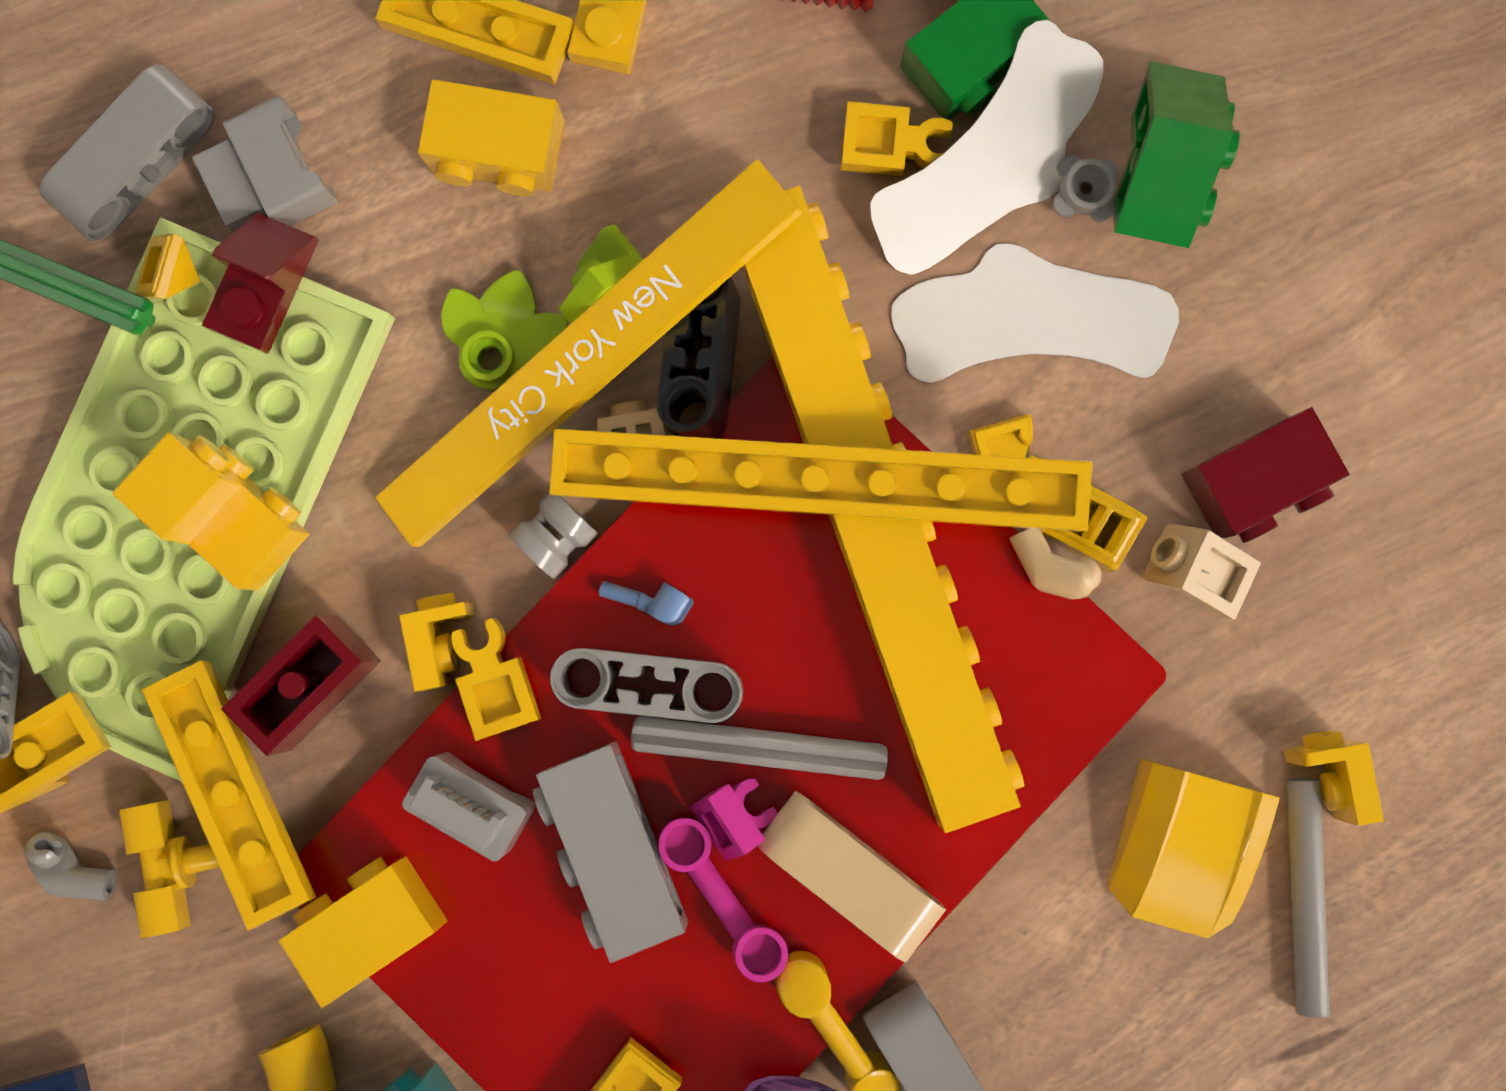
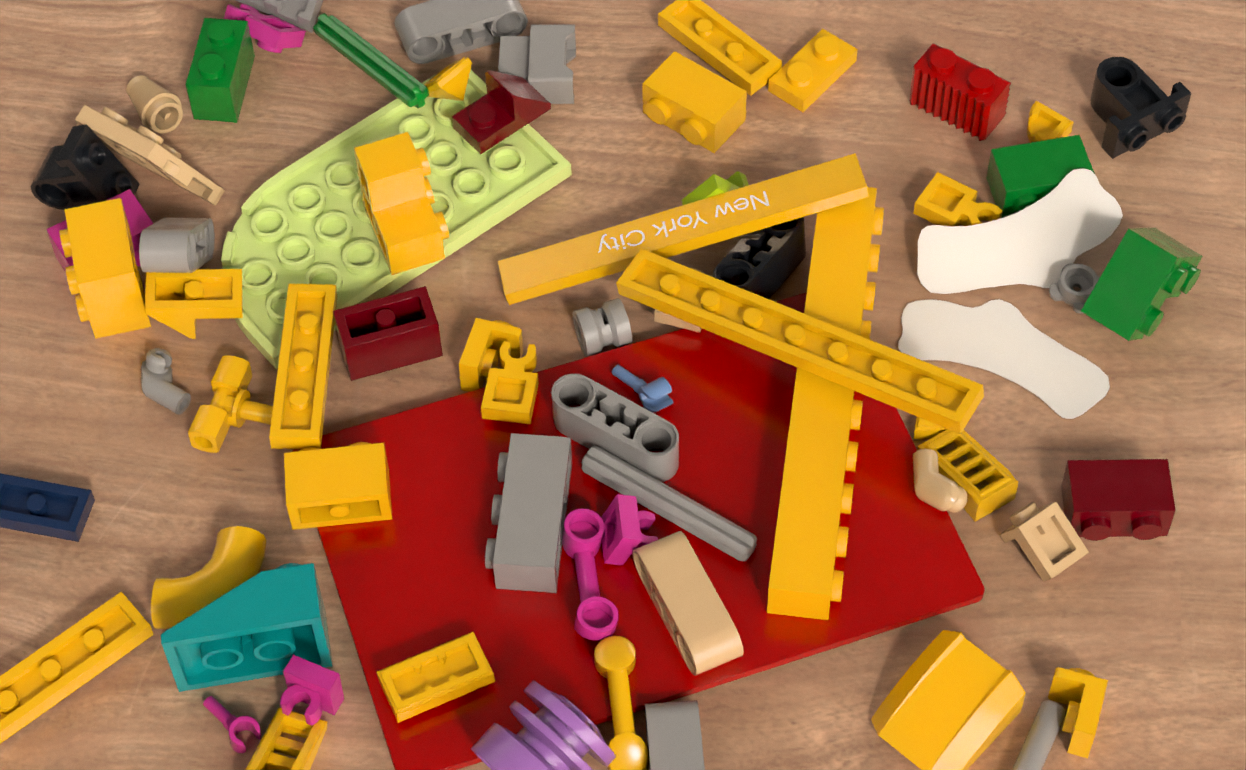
camera: 20 degrees right, 30 degrees down
light grey piece [402,752,535,861] -> none
lime plate [441,270,567,391] -> none

